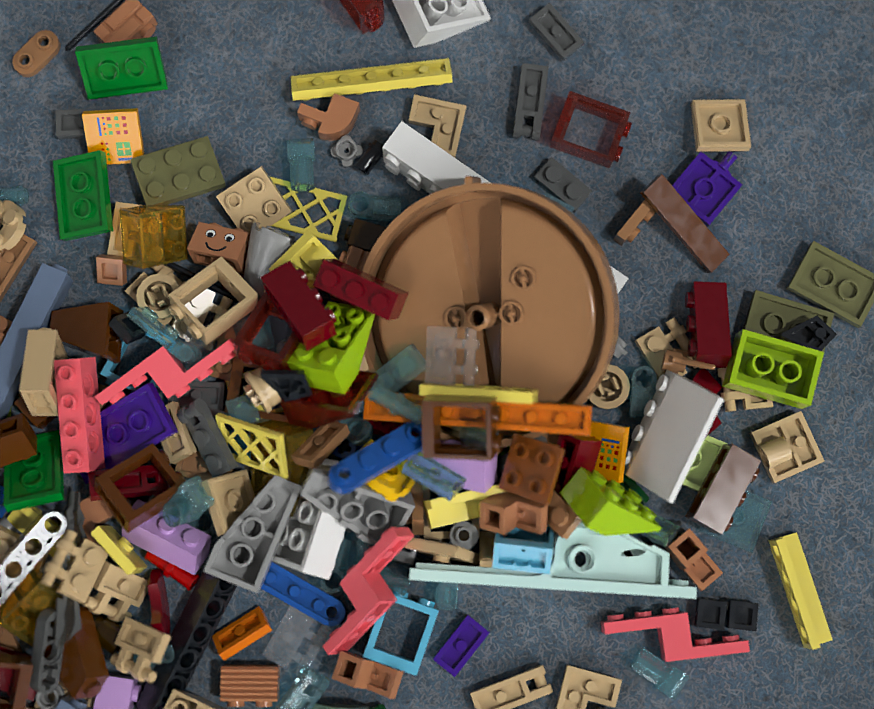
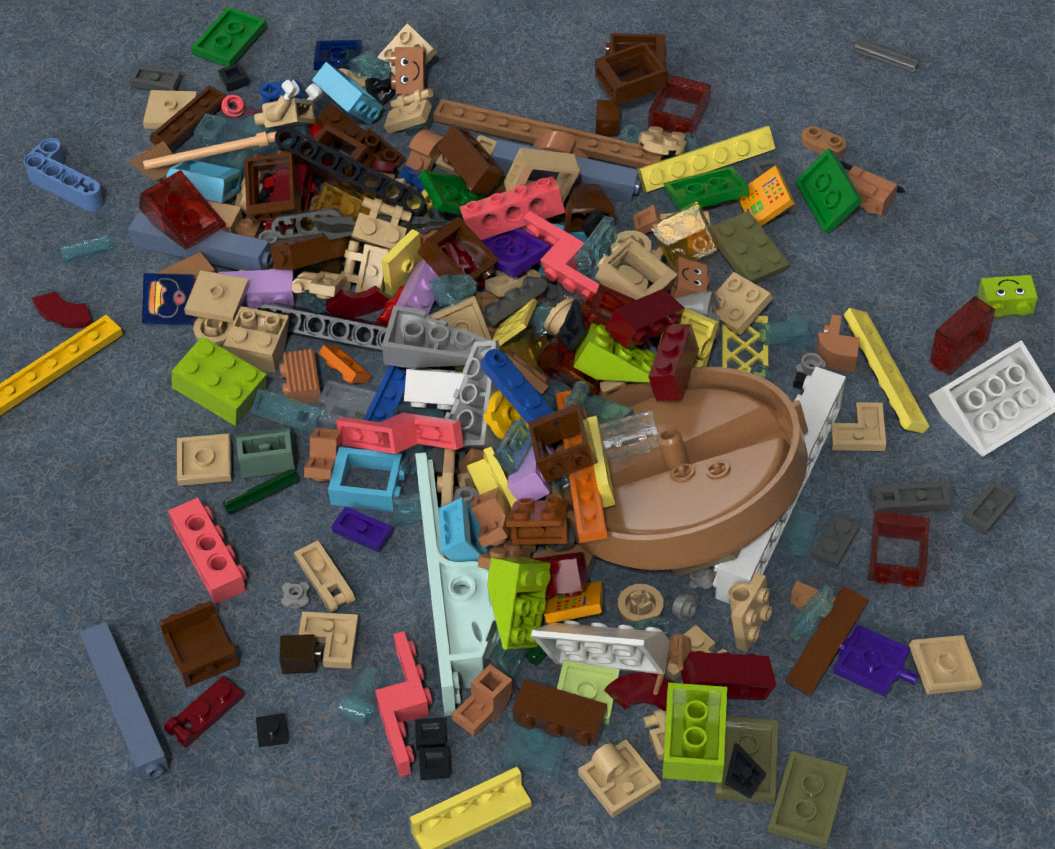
camera: 85 degrees right, 30 degrees down
none -> light yellow plate [637,126,775,192]
none -> tan plate [728,572,772,652]
none -> clear light blue plate [788,584,834,641]

